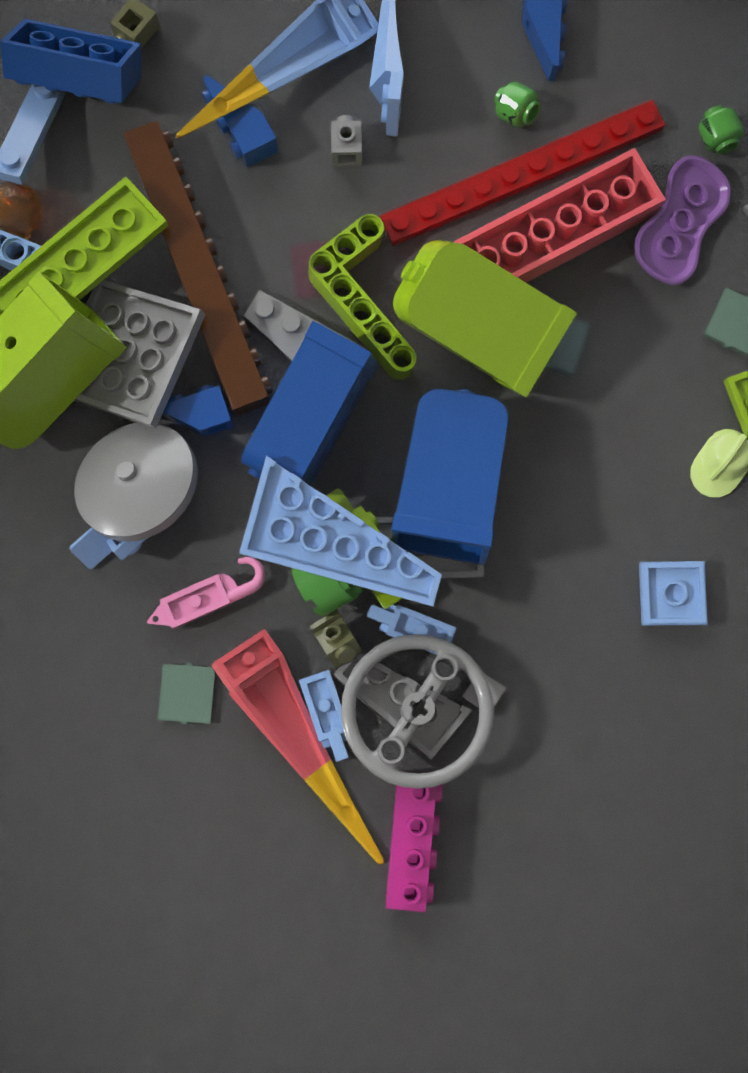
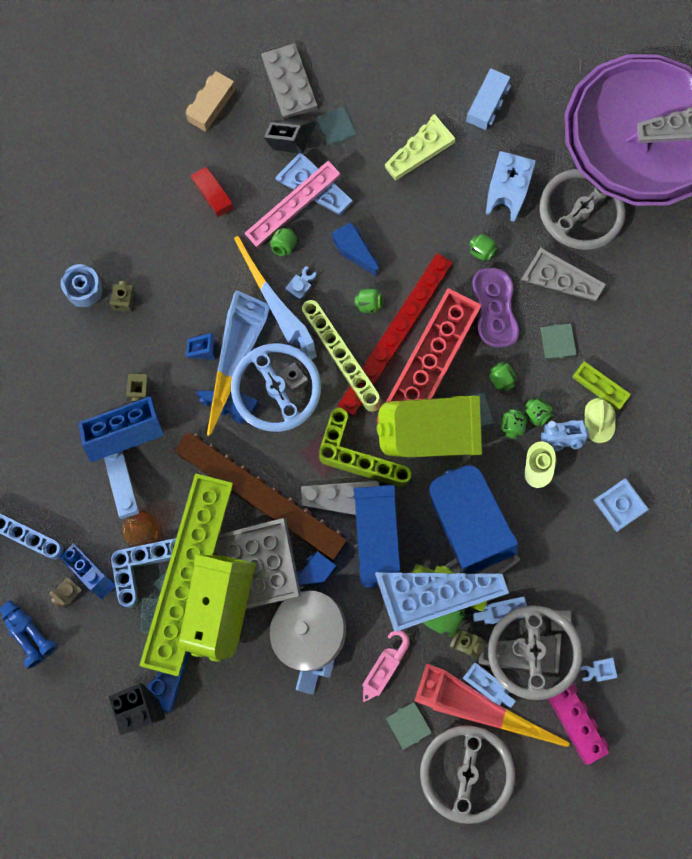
camera: 30 degrees left, 5 degrees down
none -> blue slope [186,333,217,360]
none -> light blue piece [231,343,321,432]
none -> light blue plate [285,266,316,301]
none -> yellowish green beam [302,300,381,411]
none -> light grey piece [420,726,515,824]
none -> bright green head [489,362,517,391]
none -> bright green head [500,410,528,439]
none -> bright green head [525,398,554,426]
none -> yellowish green piece [525,442,557,488]
none -> light blue brick [541,420,589,451]
none -> light blue plate [580,658,618,682]

